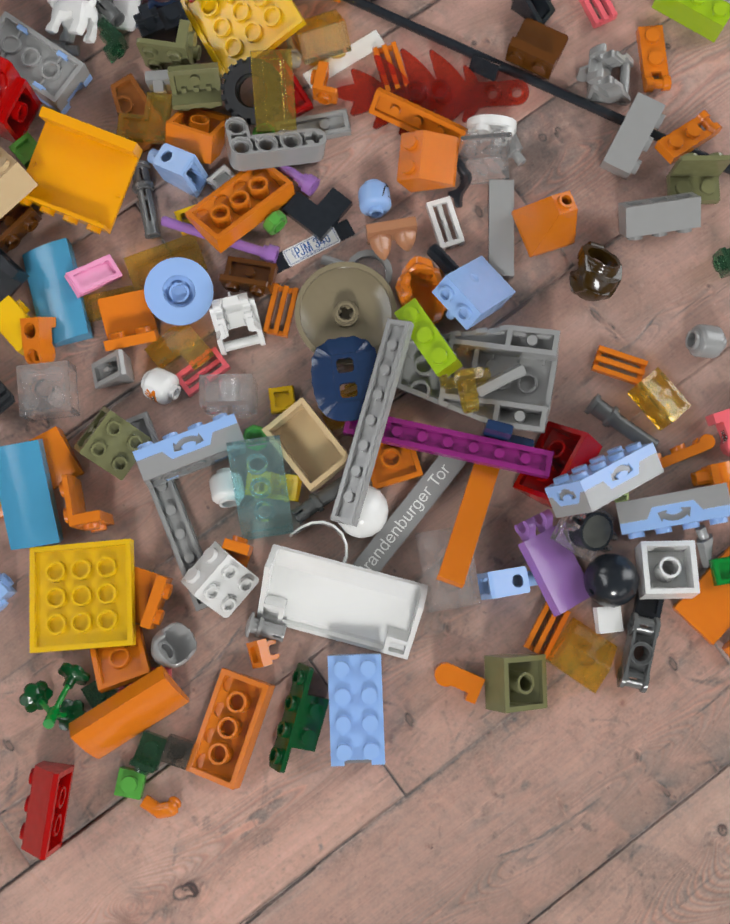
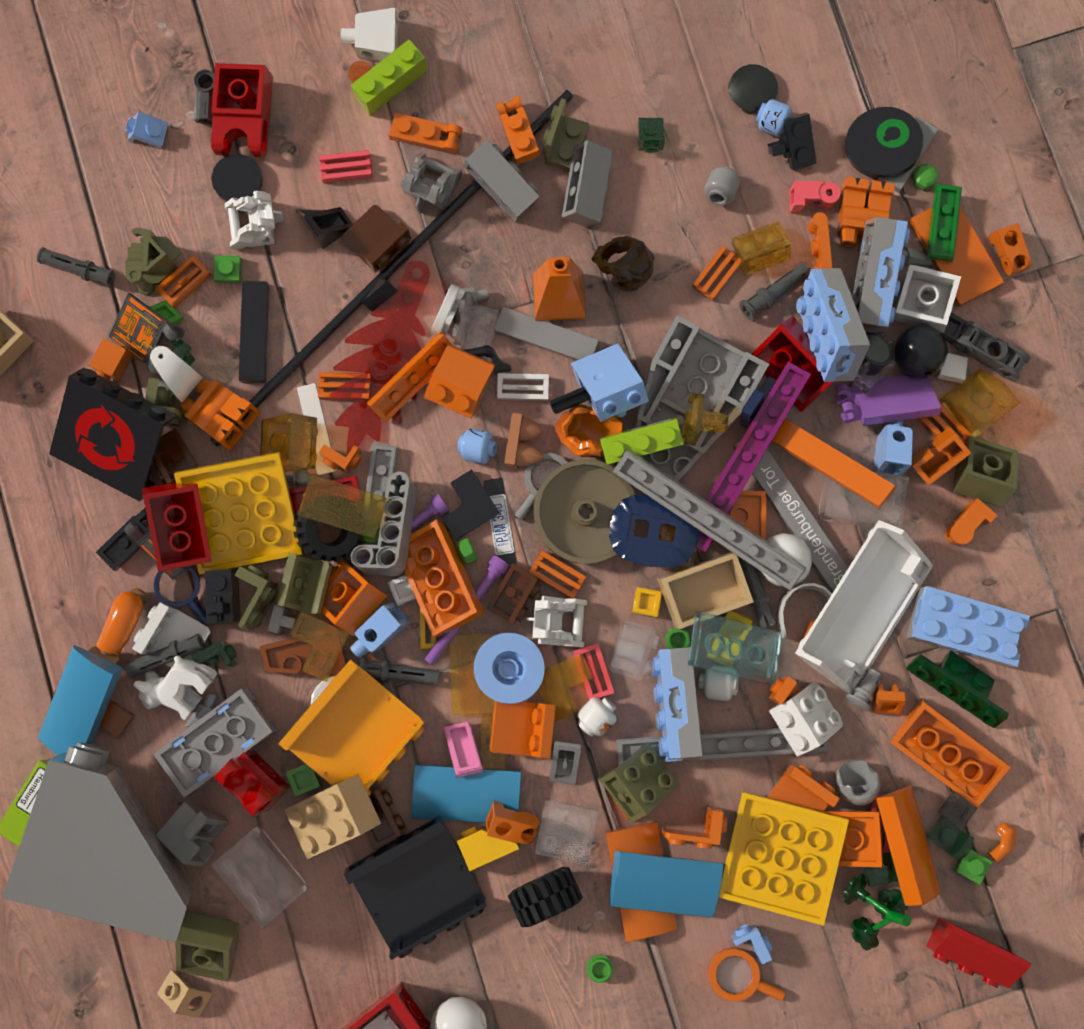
camera: 75 degrees left, 0 degrees up
light grey tile [471,364,526,397] -> none
none -> orange piece [912,427,971,486]

